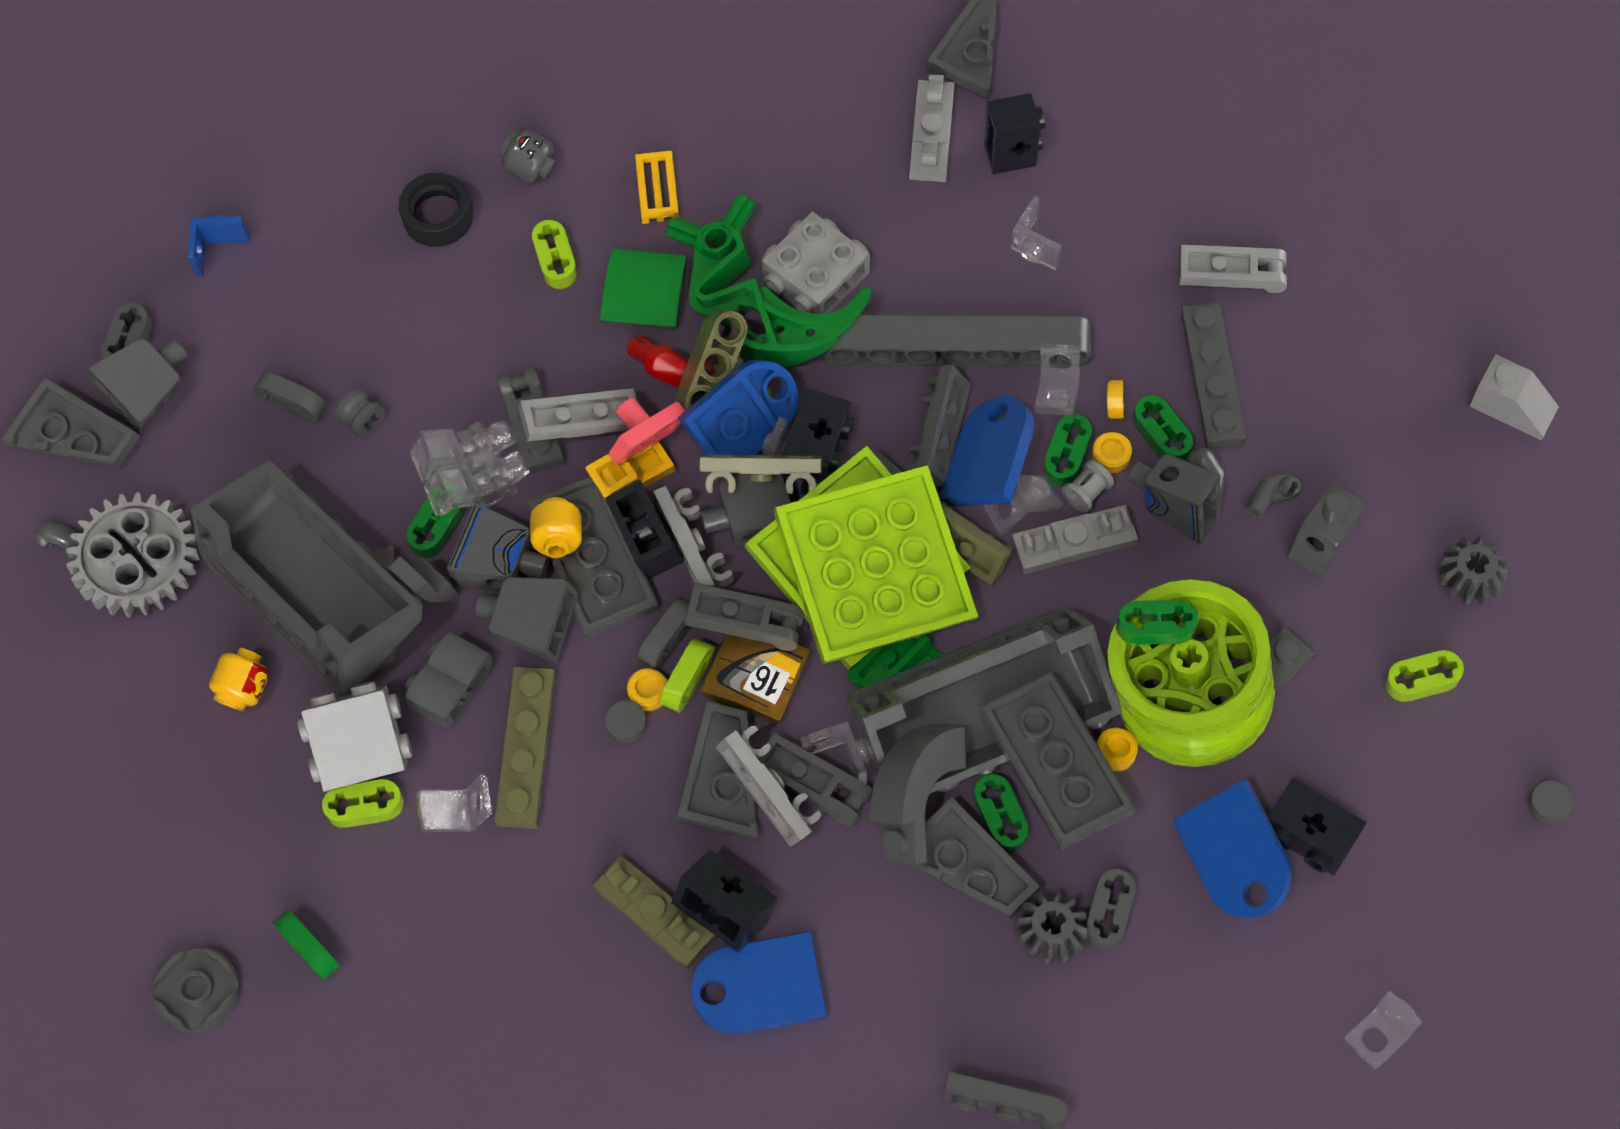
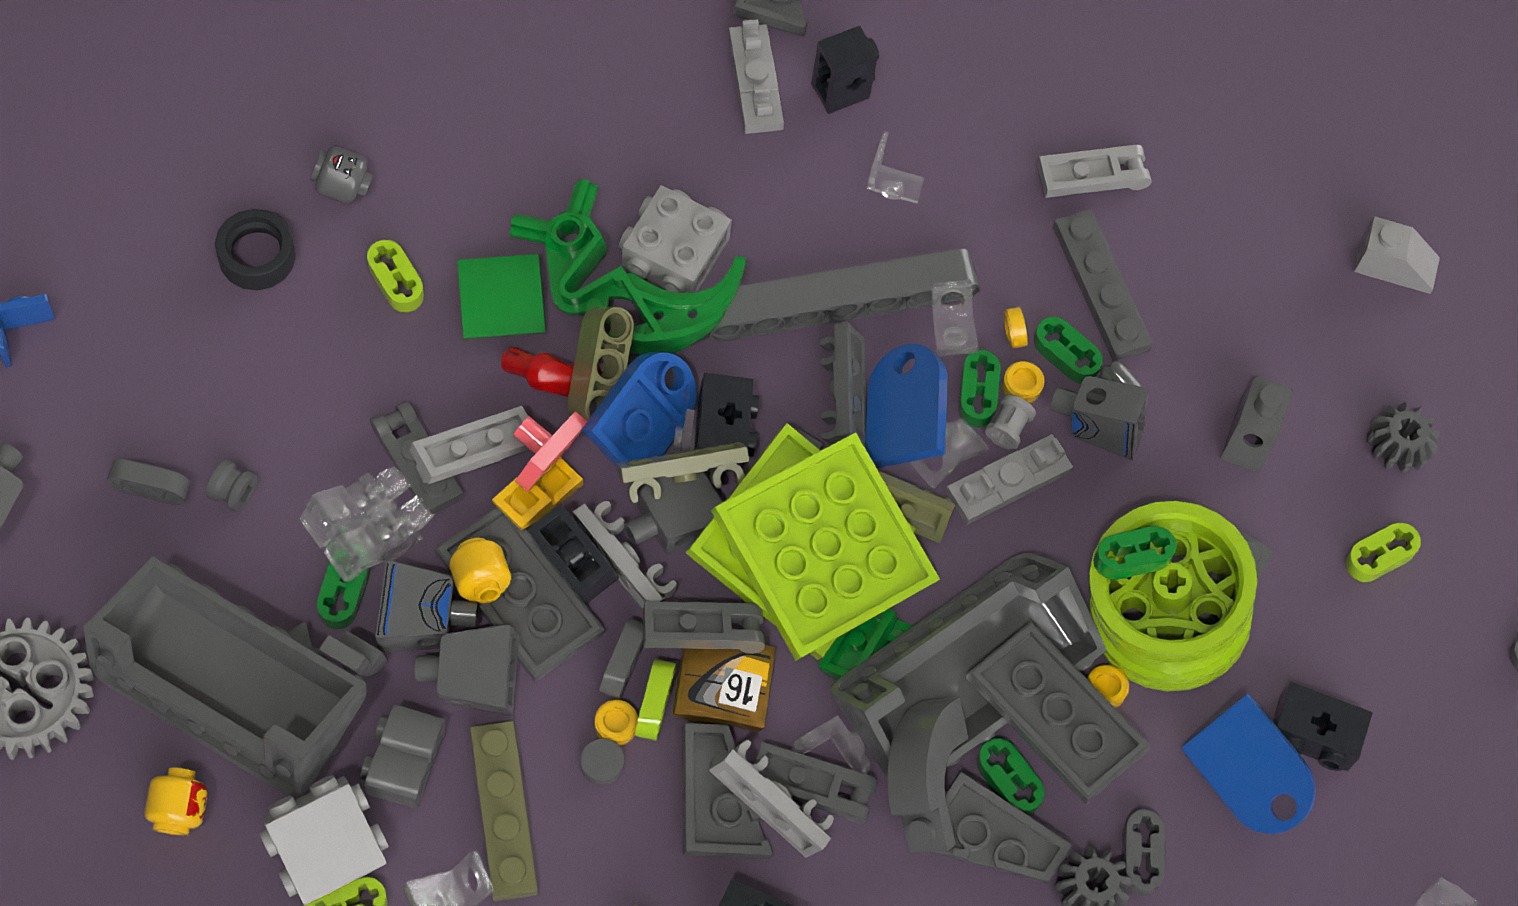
camera: 25 degrees left, 0 degrees up
yellow tile [635,150,679,224] -> none
dark grey arm [1245,475,1302,519] -> none

